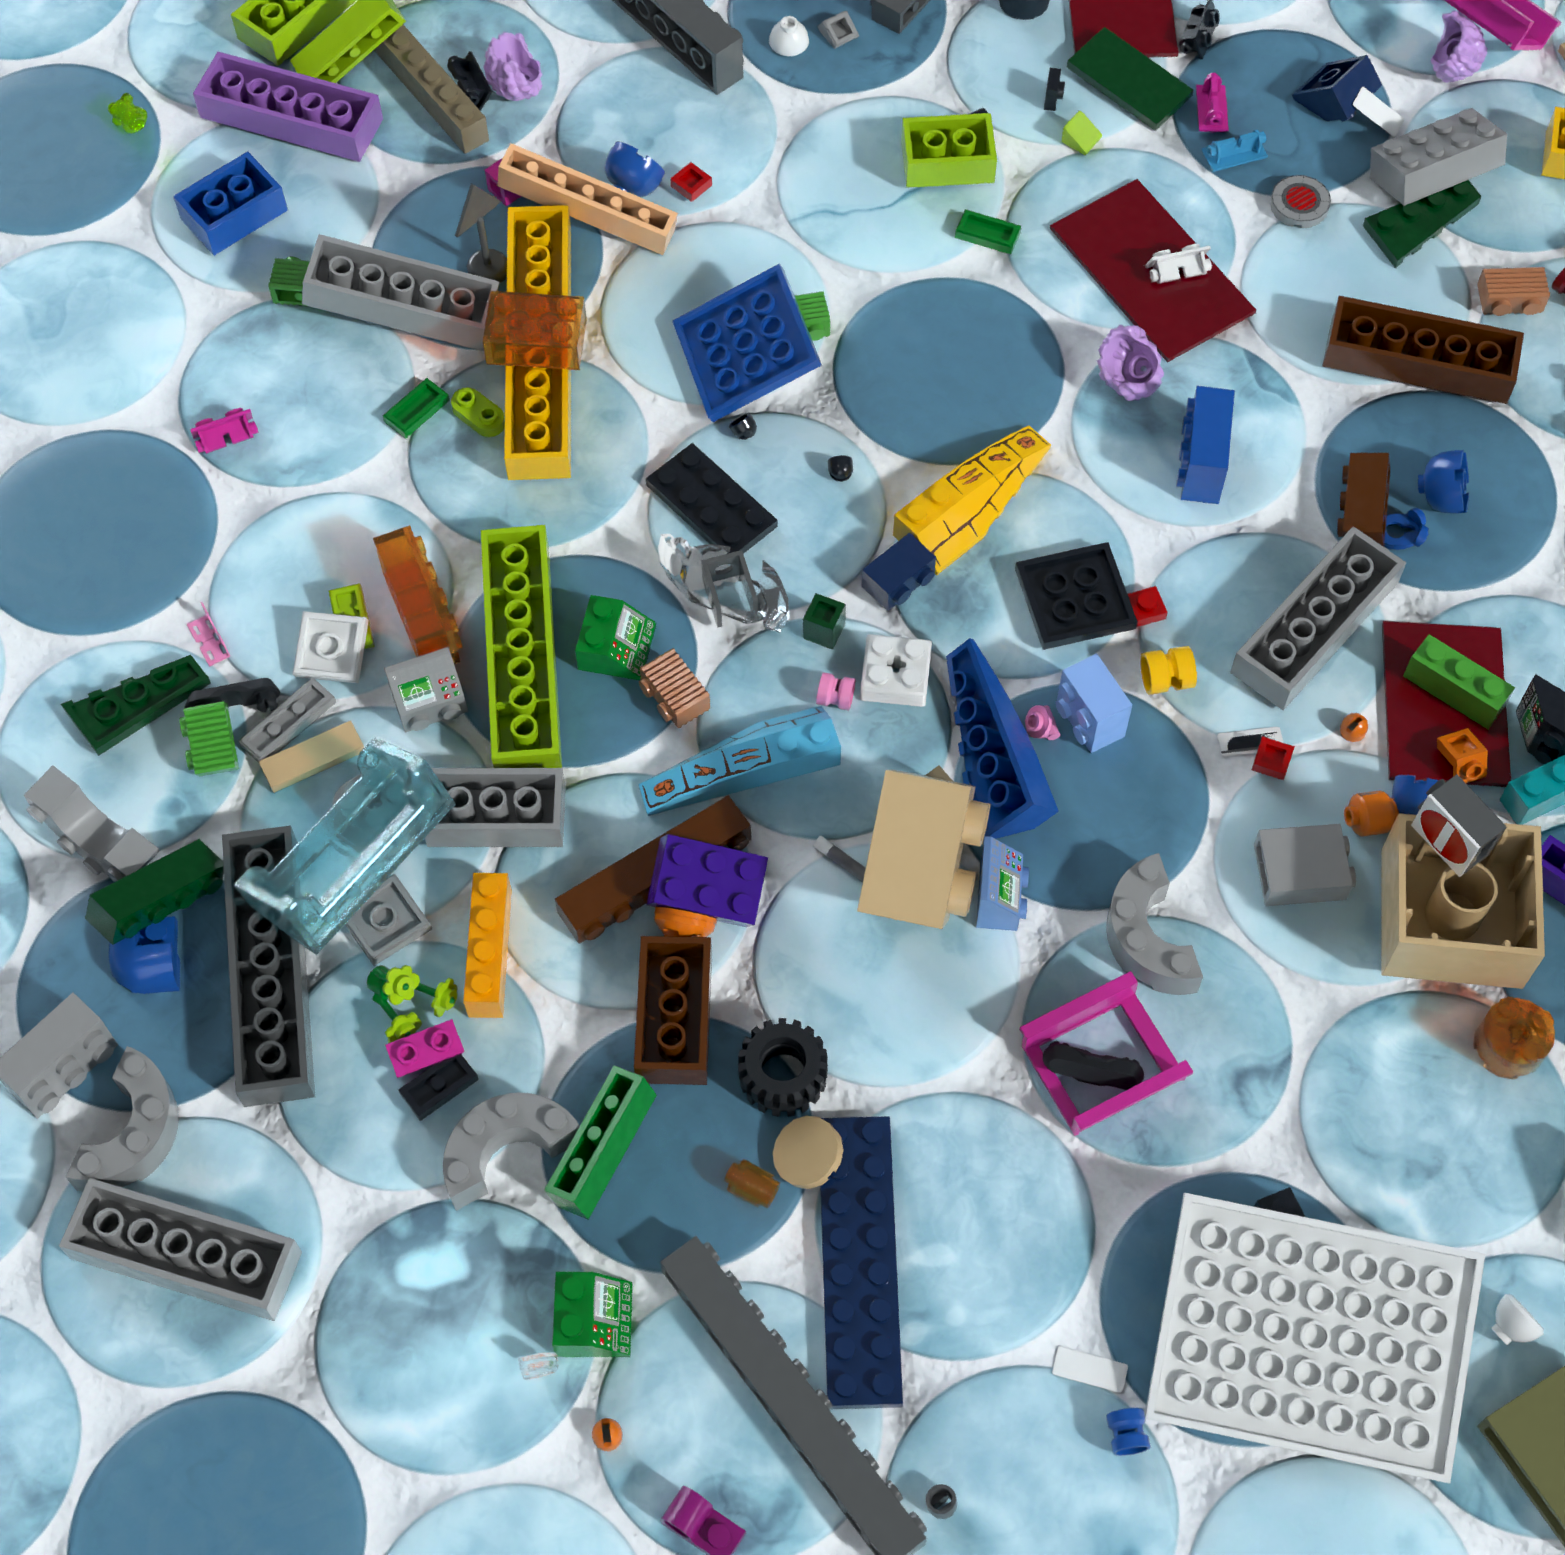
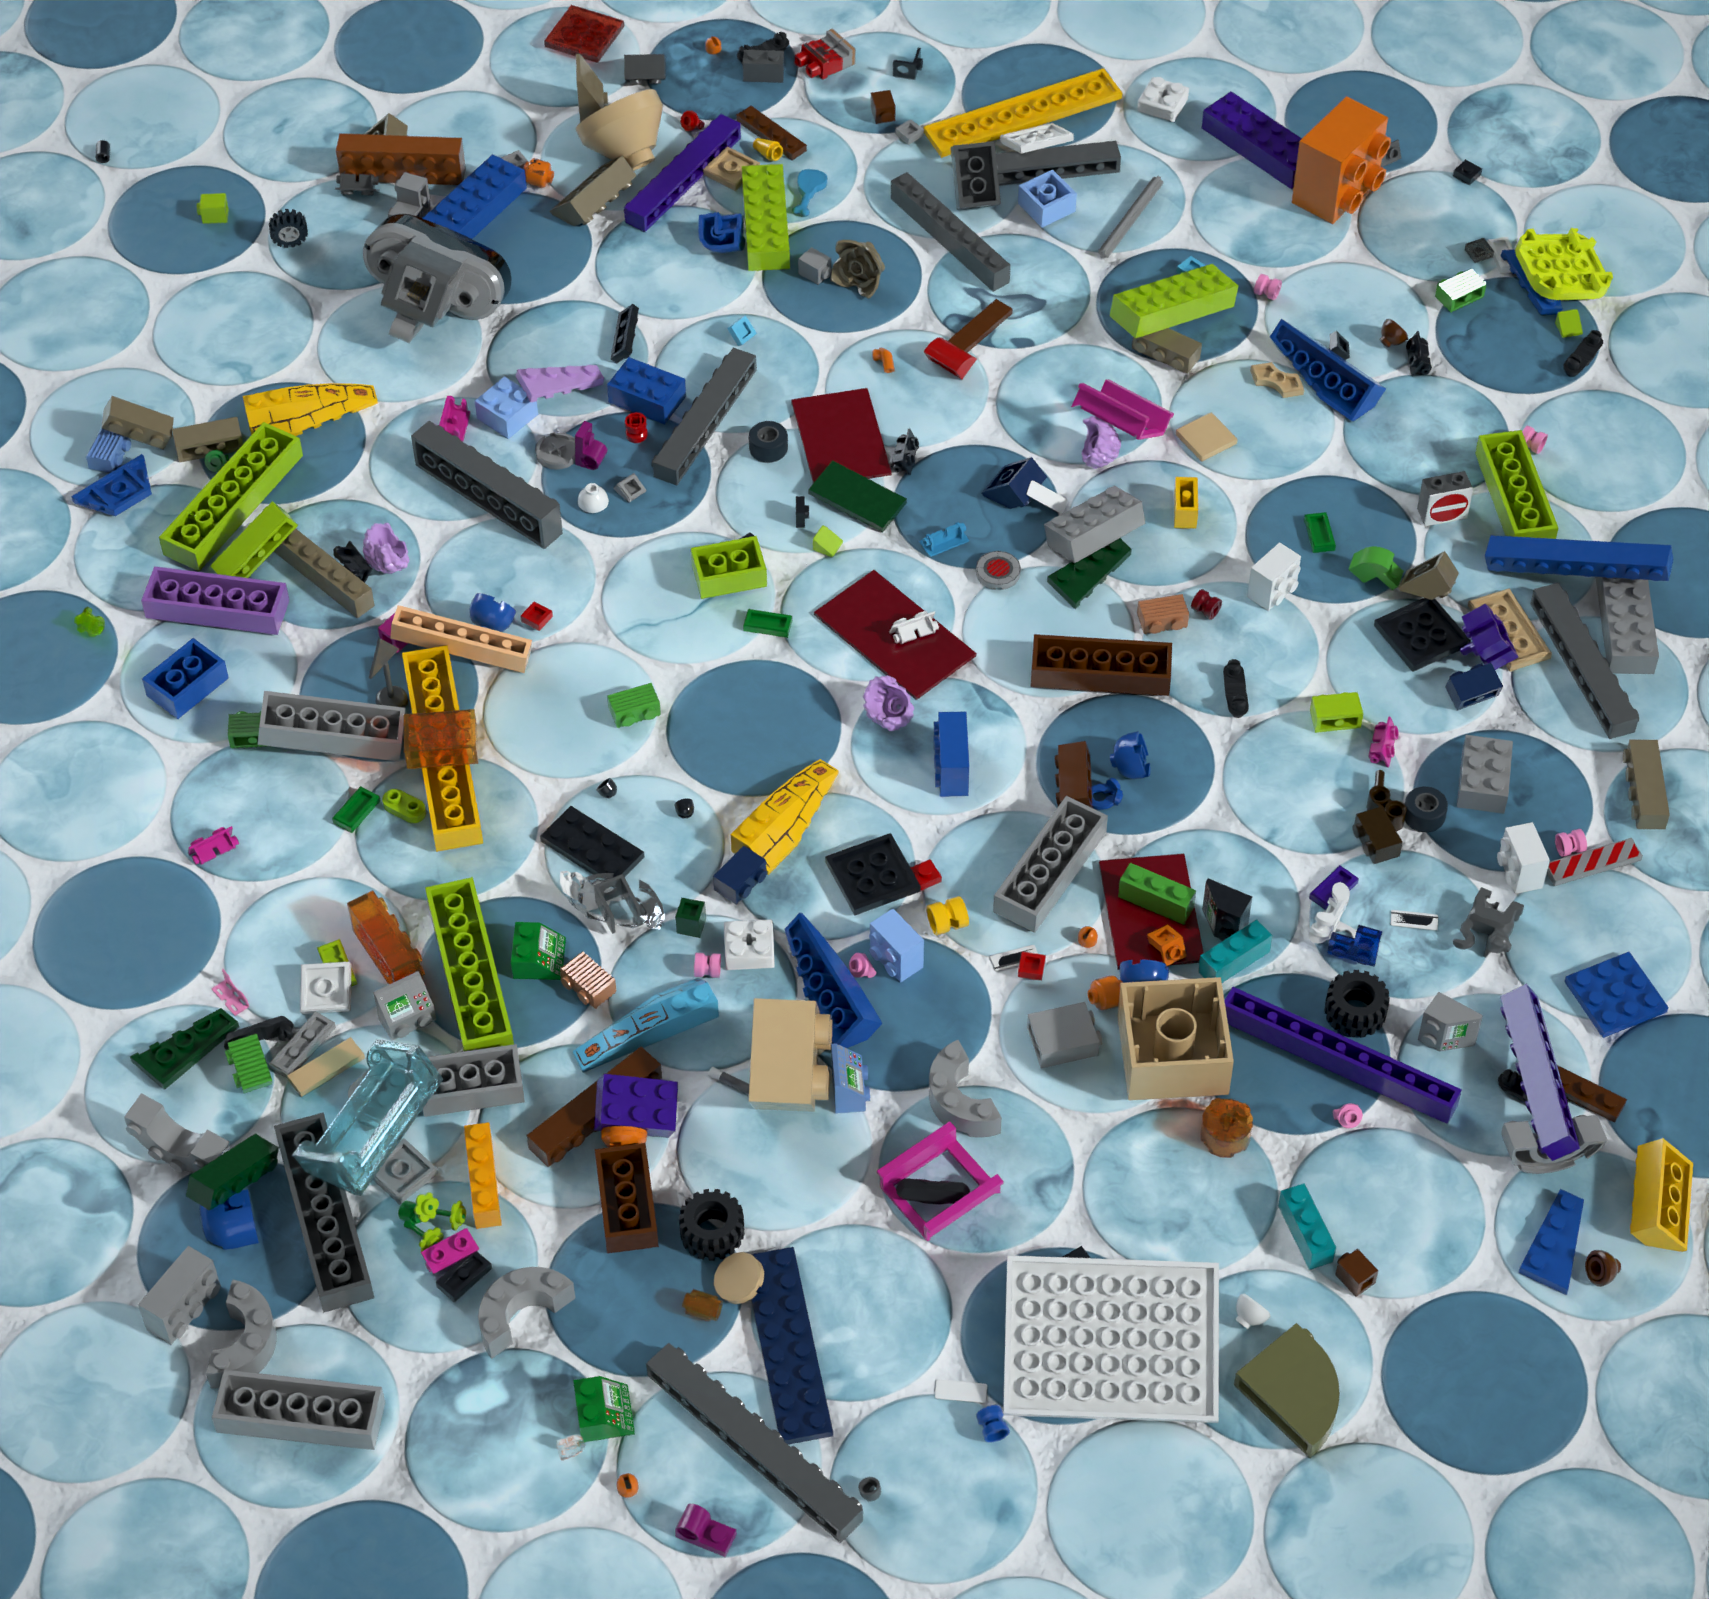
camera: 10 degrees left, 10 degrees down
green brick [544,1065,657,1220] -> none
blue plate [672,264,822,422] -> none
dark pink hinge [1196,73,1229,132] -> none
piece [1411,775,1507,877] -> none

